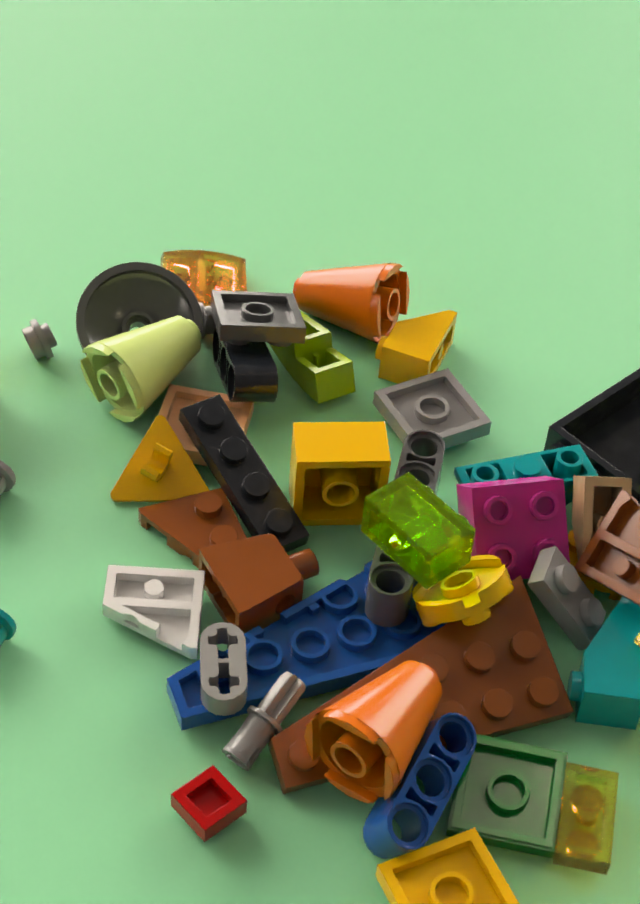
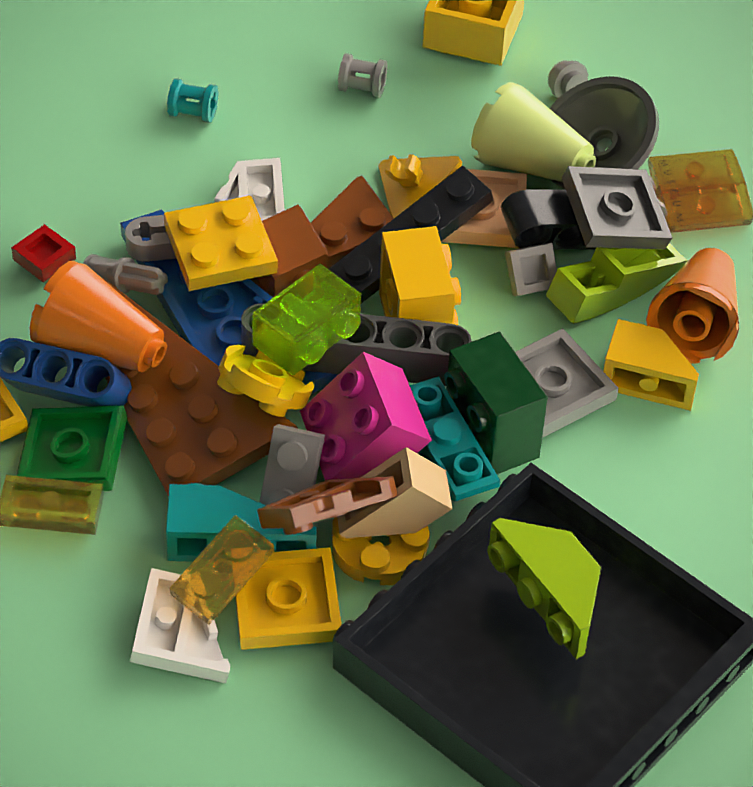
camera: 85 degrees right, 5 degrees up
none -> yellow plate [164,195,278,291]
none -> dark green brick [444,331,548,474]
none -> light grey plate [505,243,557,296]

